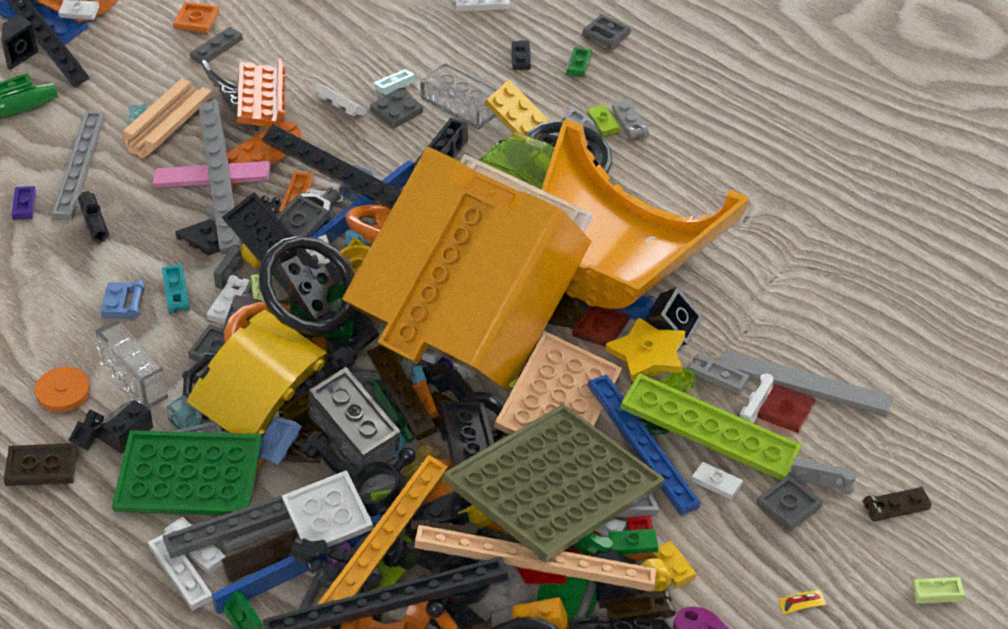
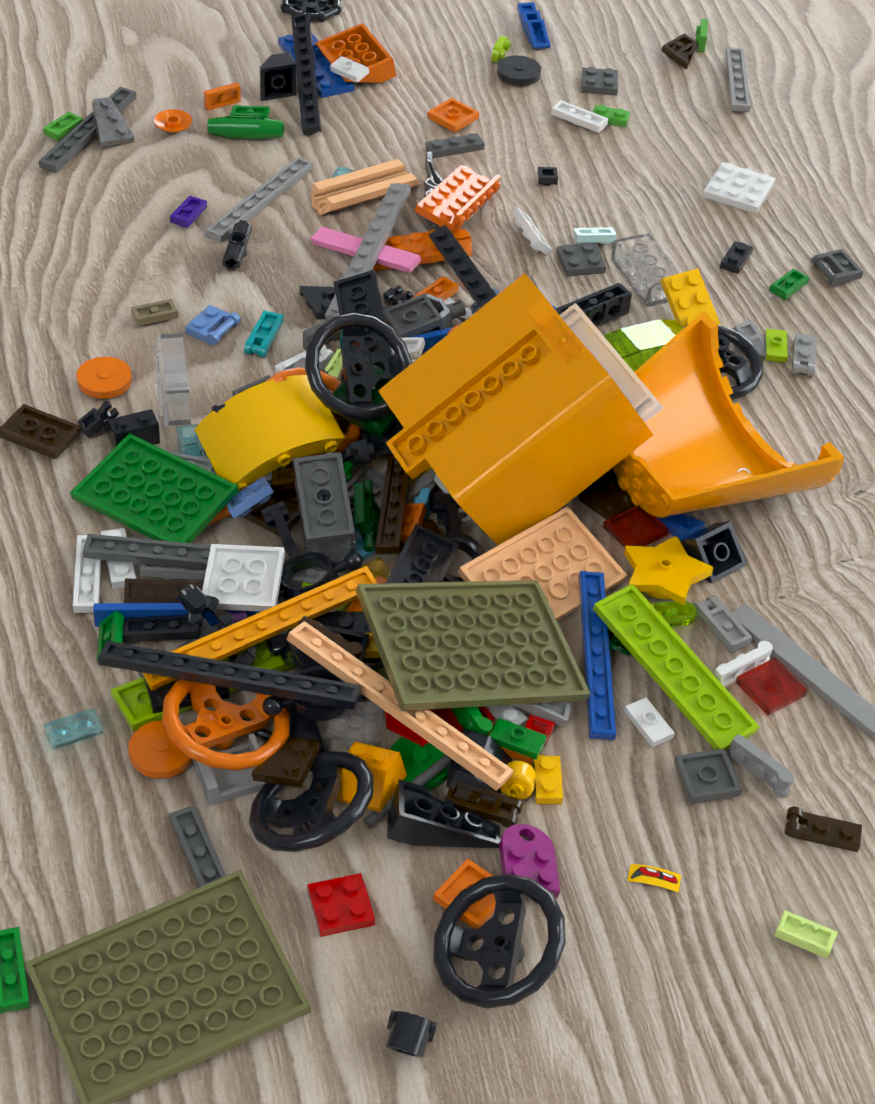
camera: 25 degrees right, 0 degrees up
none -> black plate [123,614,200,642]
none -> dark tan plate [131,299,178,326]
none -> black plate [537,167,558,185]

